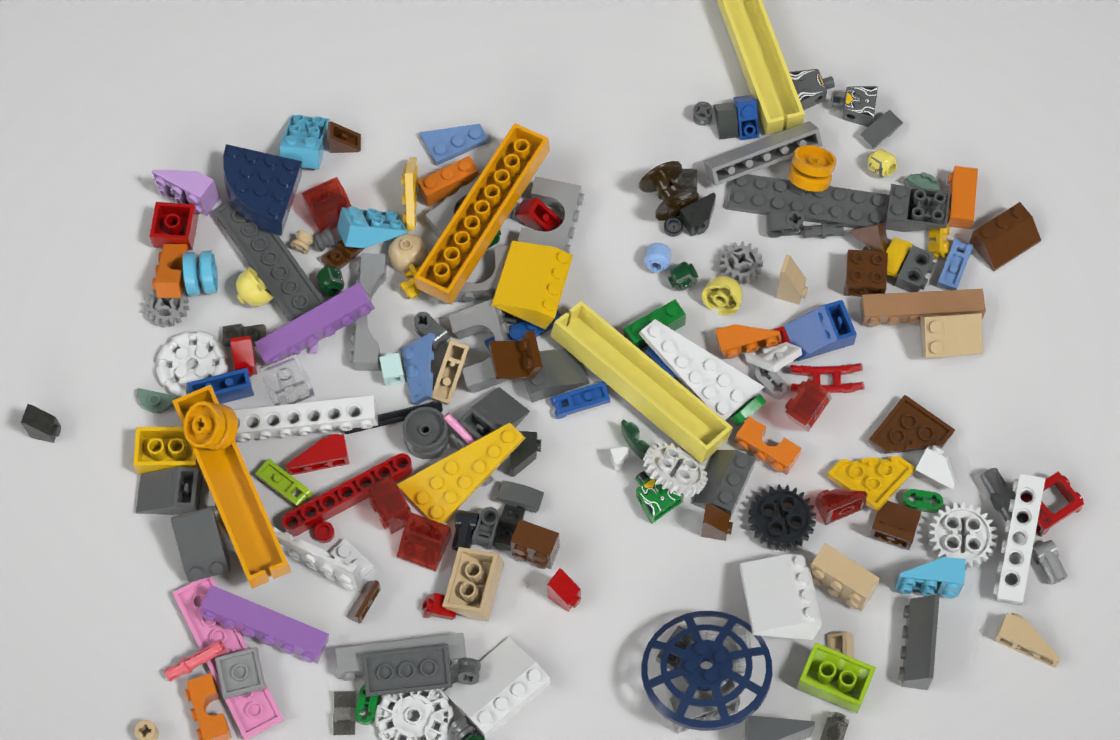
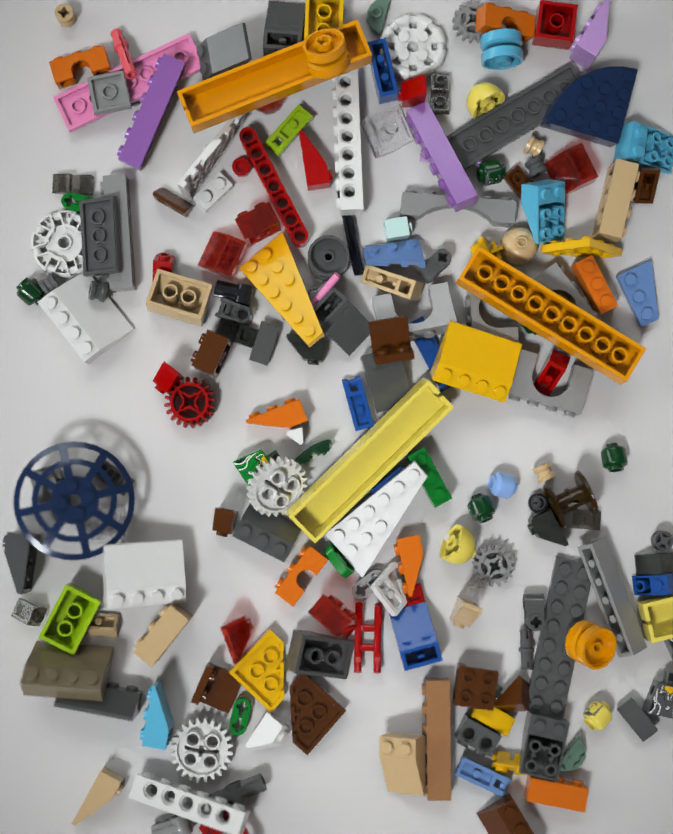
camera: 90 degrees right, 20 degrees up
black gear [748,484,816,552] -> none
none -> dark tan slope [20,641,114,701]
none -> red gear [164,377,217,428]
none -> orange slope [246,398,308,429]
none -> dark grey slope [286,629,355,679]
none -> tan wheel [532,462,556,483]
none -> tan brick [592,159,640,245]
none -> dark green head [601,443,628,472]

